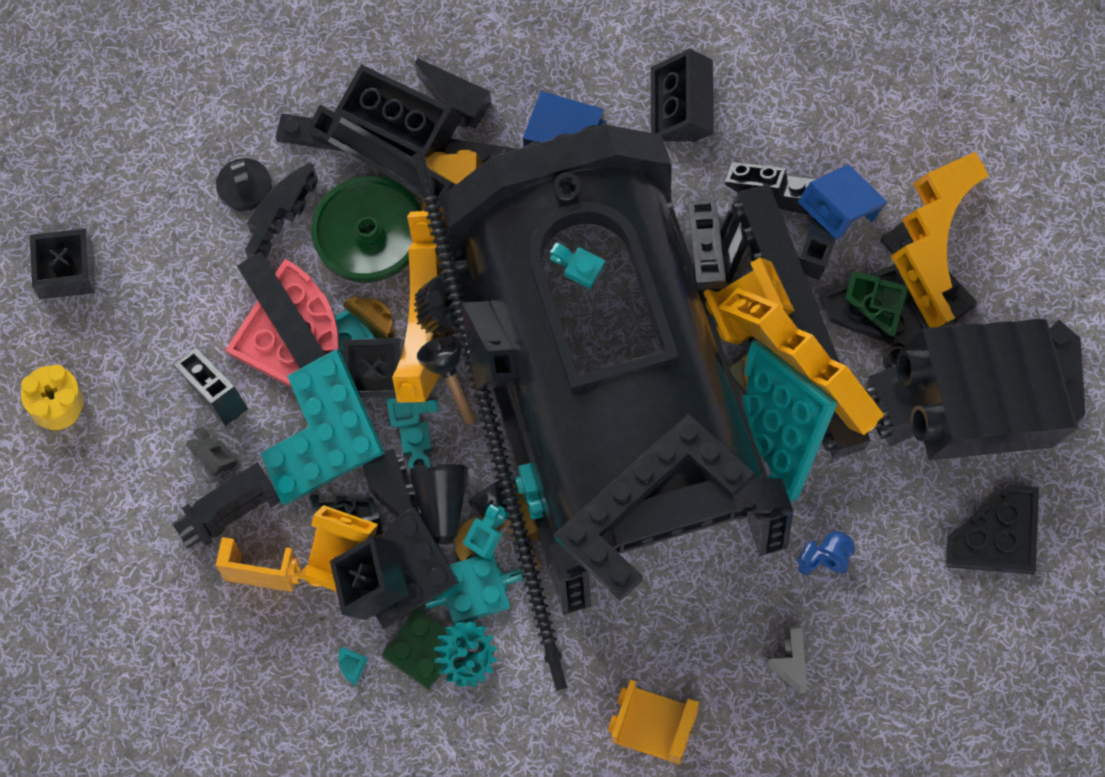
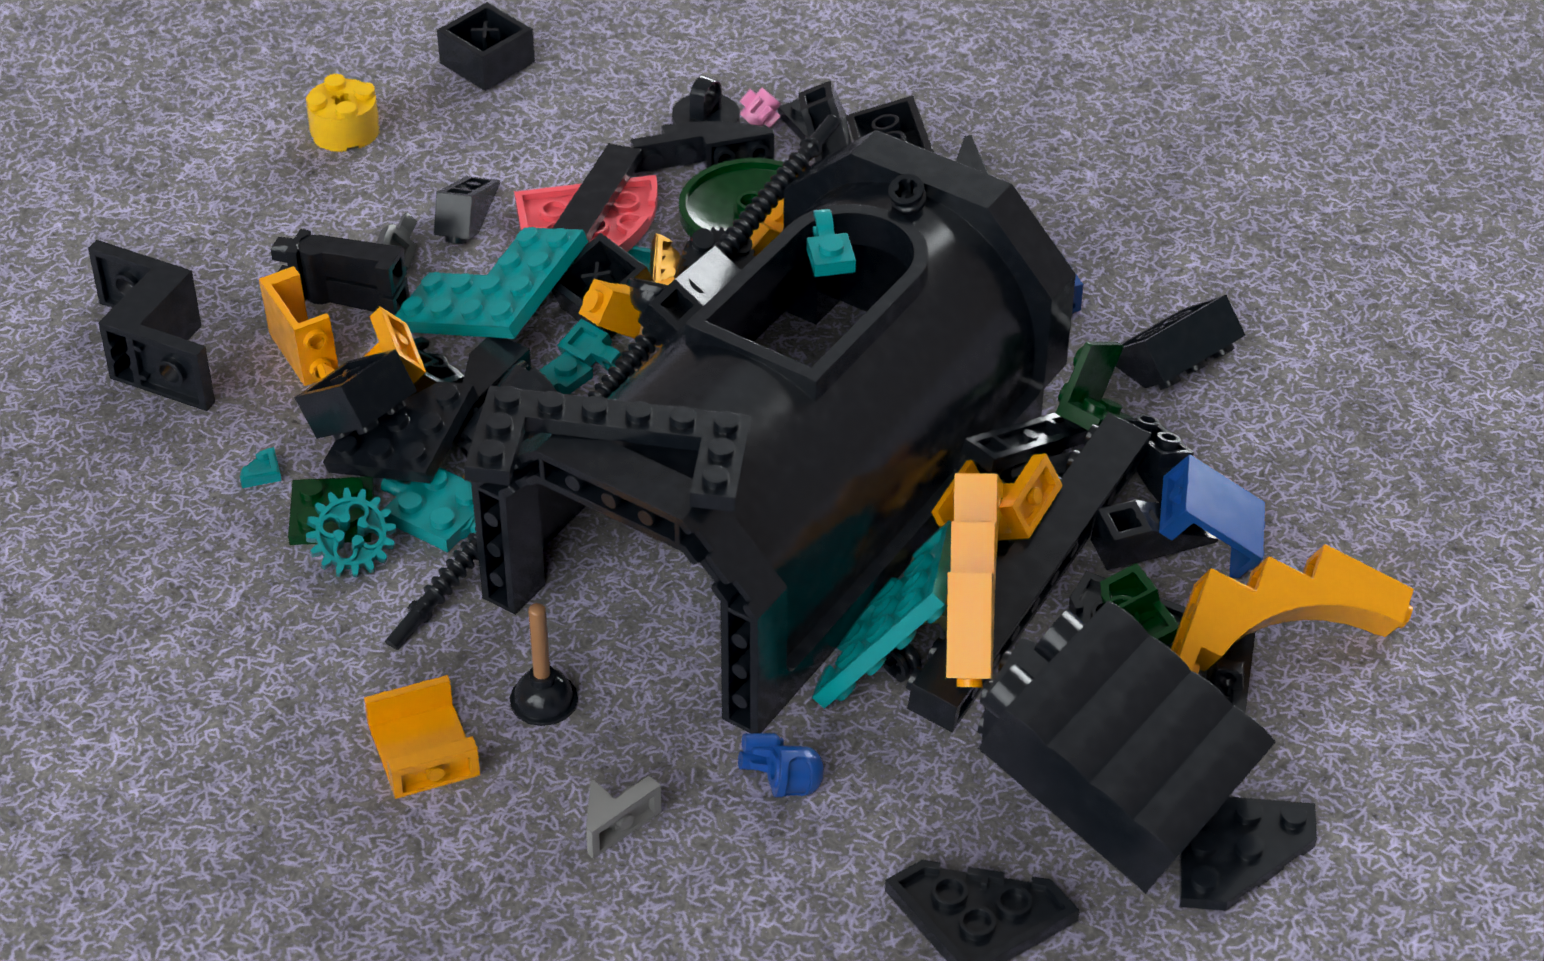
camera: 45 degrees right, 25 degrees down
none -> black bracket [88,240,215,411]
none -> black piece [509,603,578,726]
none -> bright pink gear [739,87,781,128]
none -> dark green bracket [1055,341,1132,431]

